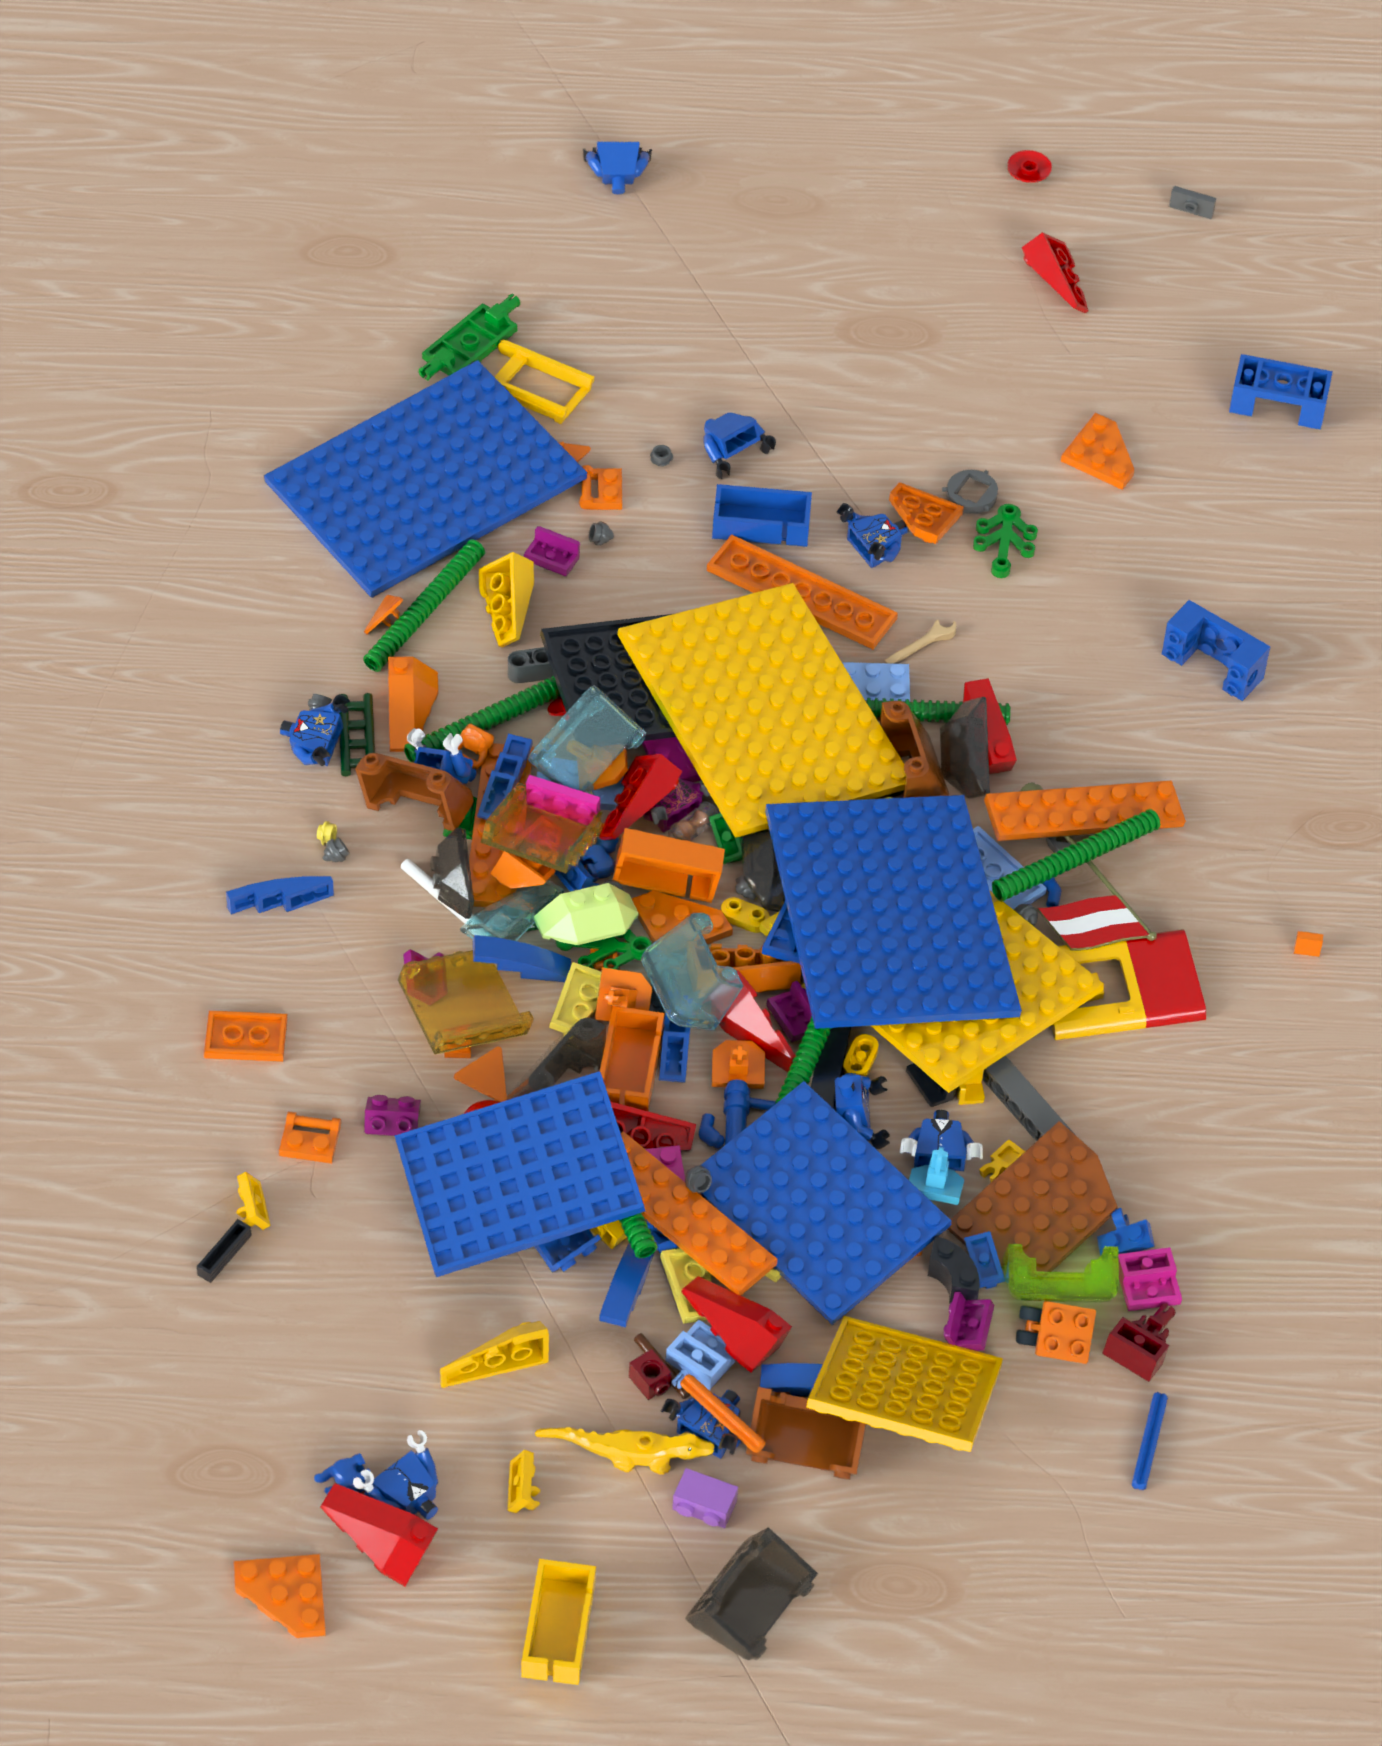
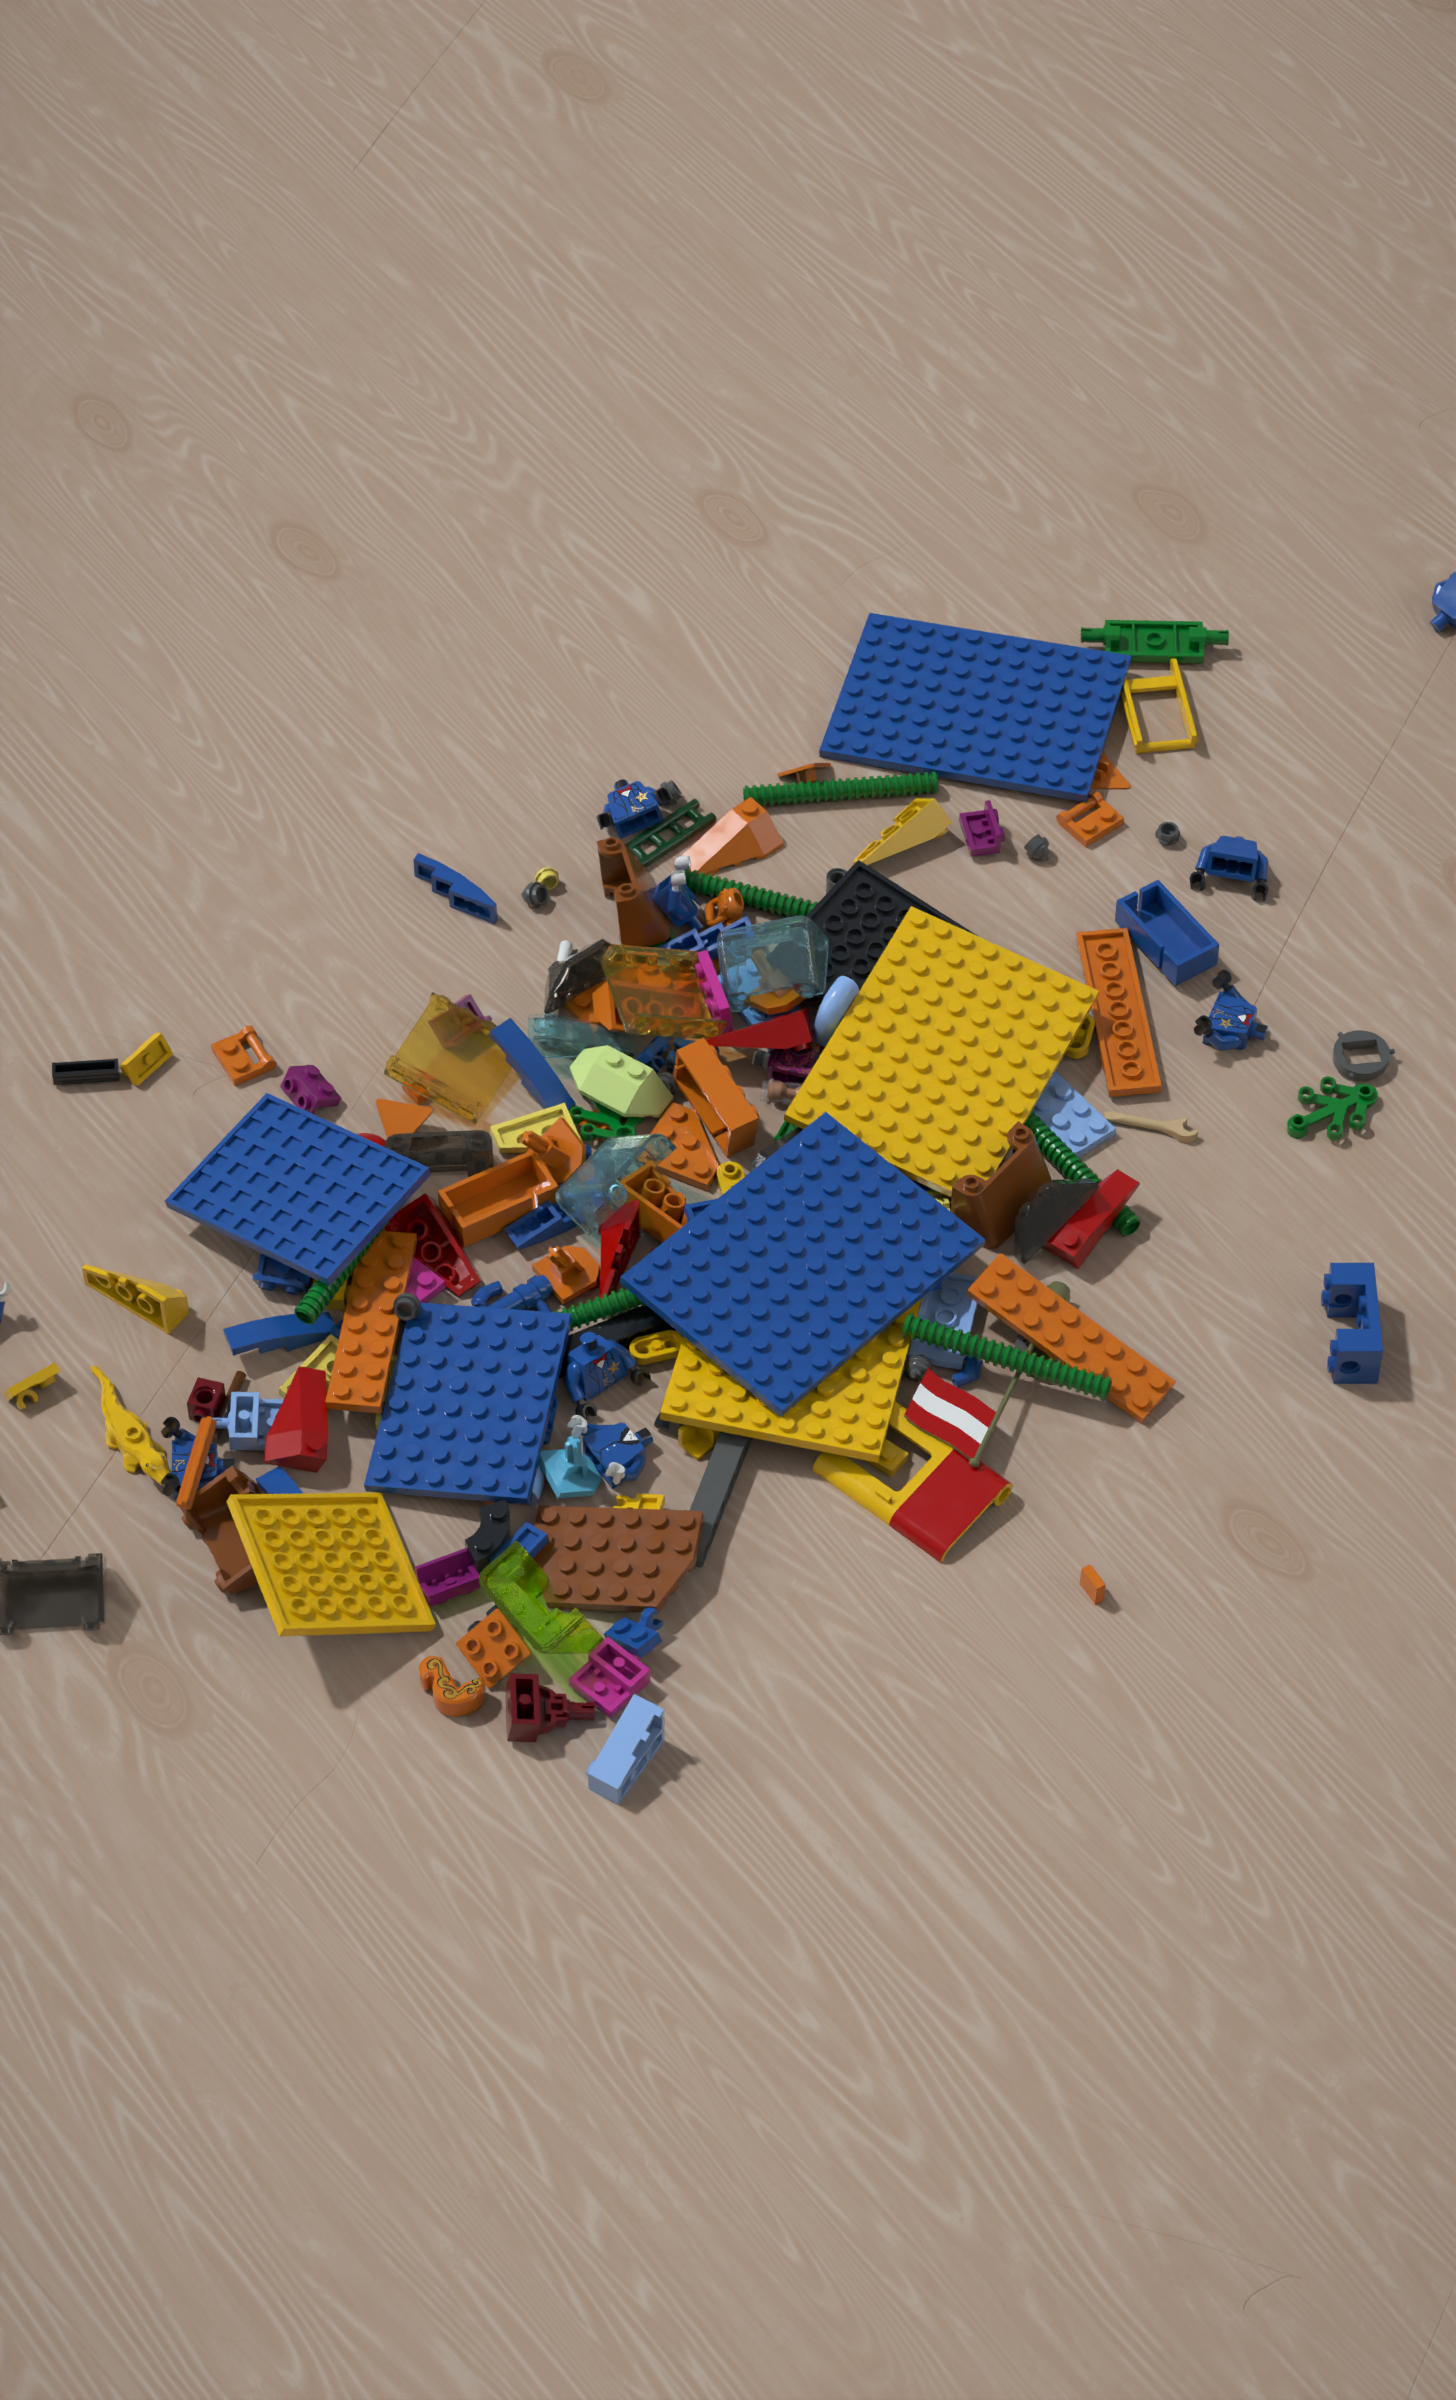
camera: 55 degrees right, 0 degrees up
orange tile [204,1010,288,1062] -> none
medium lavender brick [672,1468,738,1528] -> none
orange plate [889,482,964,544] -> none
blue axle [1131,1392,1168,1490] -> none
none -> orange animal [419,1656,486,1717]
none -> light blue wedge [586,1694,665,1805]
none -> light blue cylinder [814,976,859,1047]

